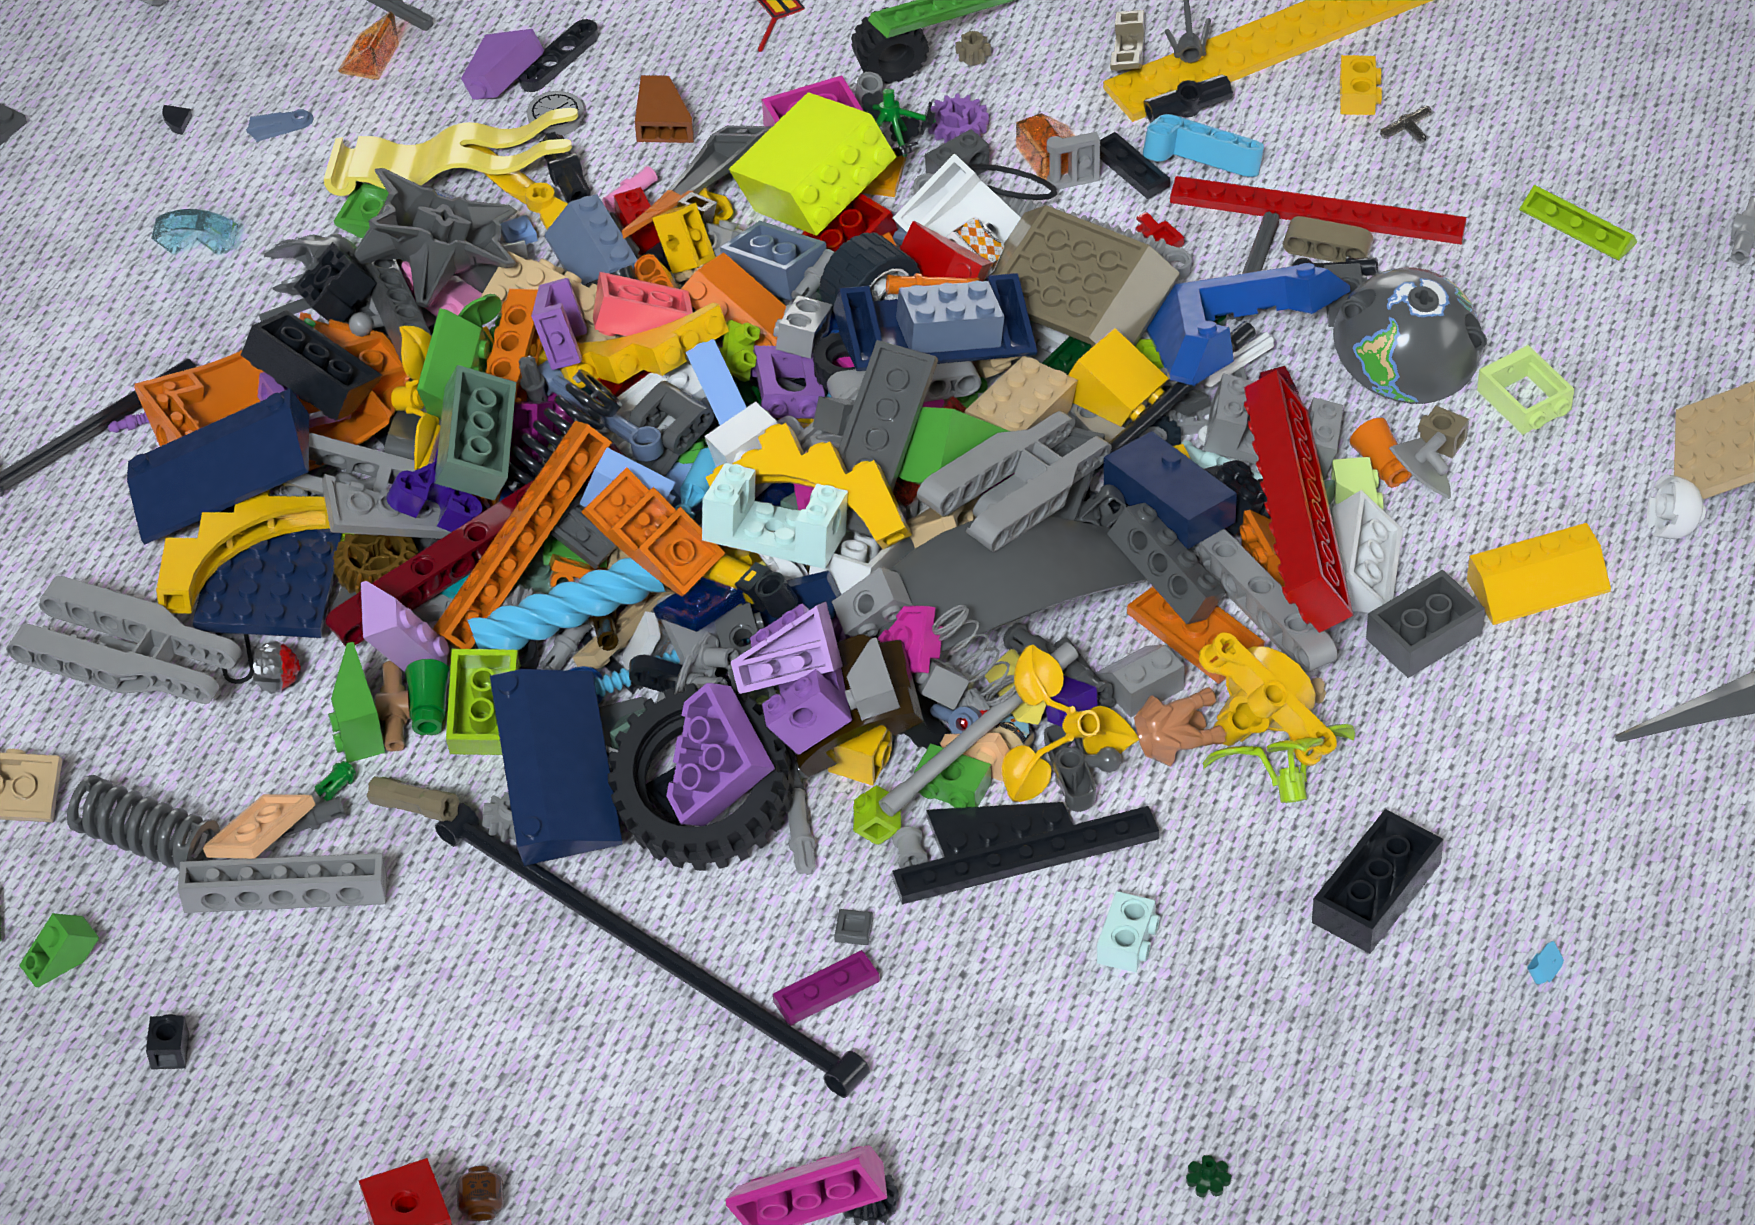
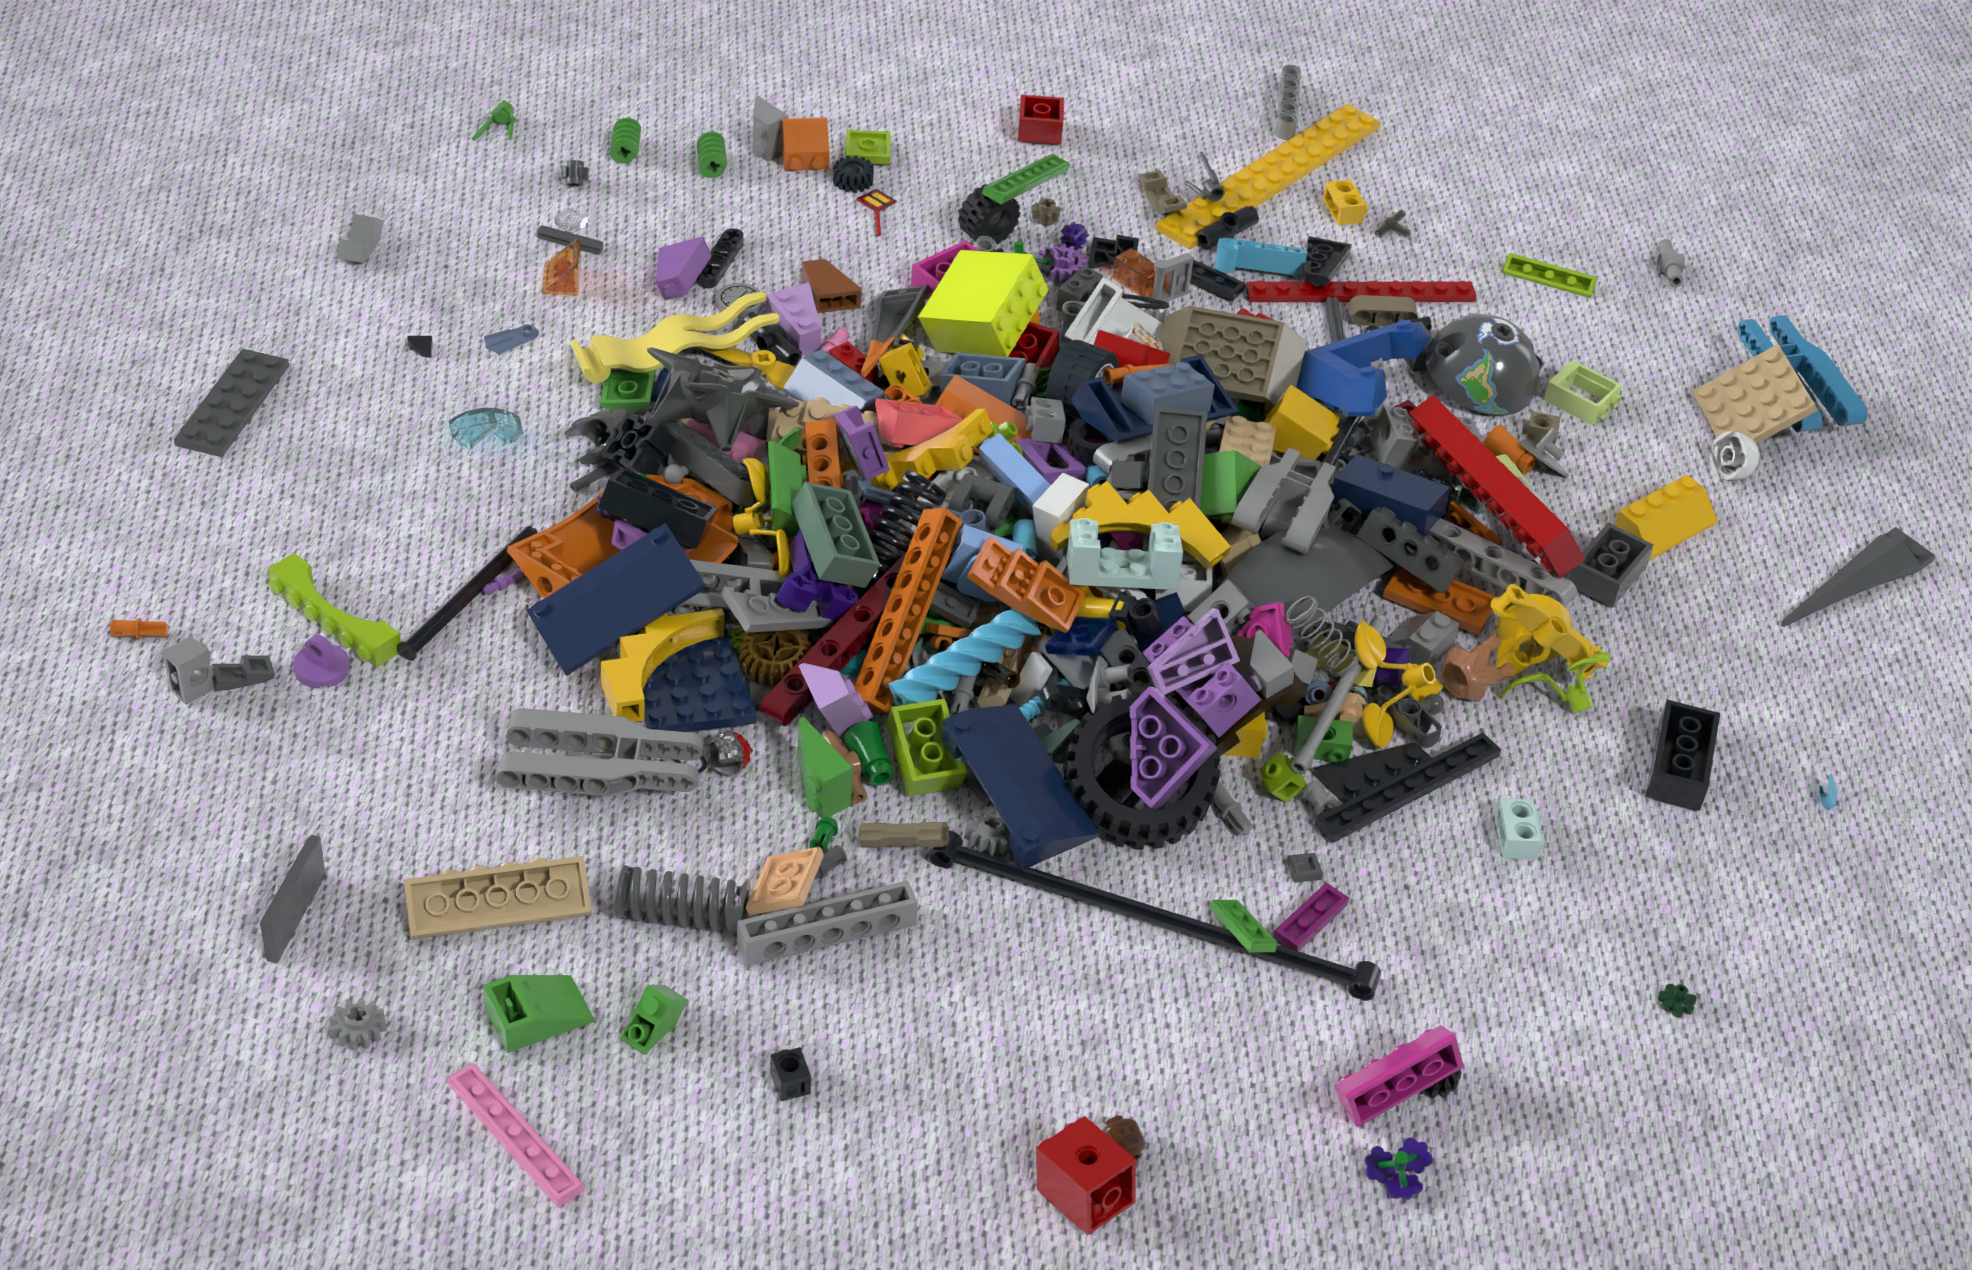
camera: 25 degrees left, 5 degrees down
none -> lavender wedge [766,282,821,356]
none -> dark purple gear [1060,221,1089,251]
none -> black slope [1088,235,1139,268]
none -> bright green tile [1210,900,1278,952]
none -> black wing [1305,236,1352,286]

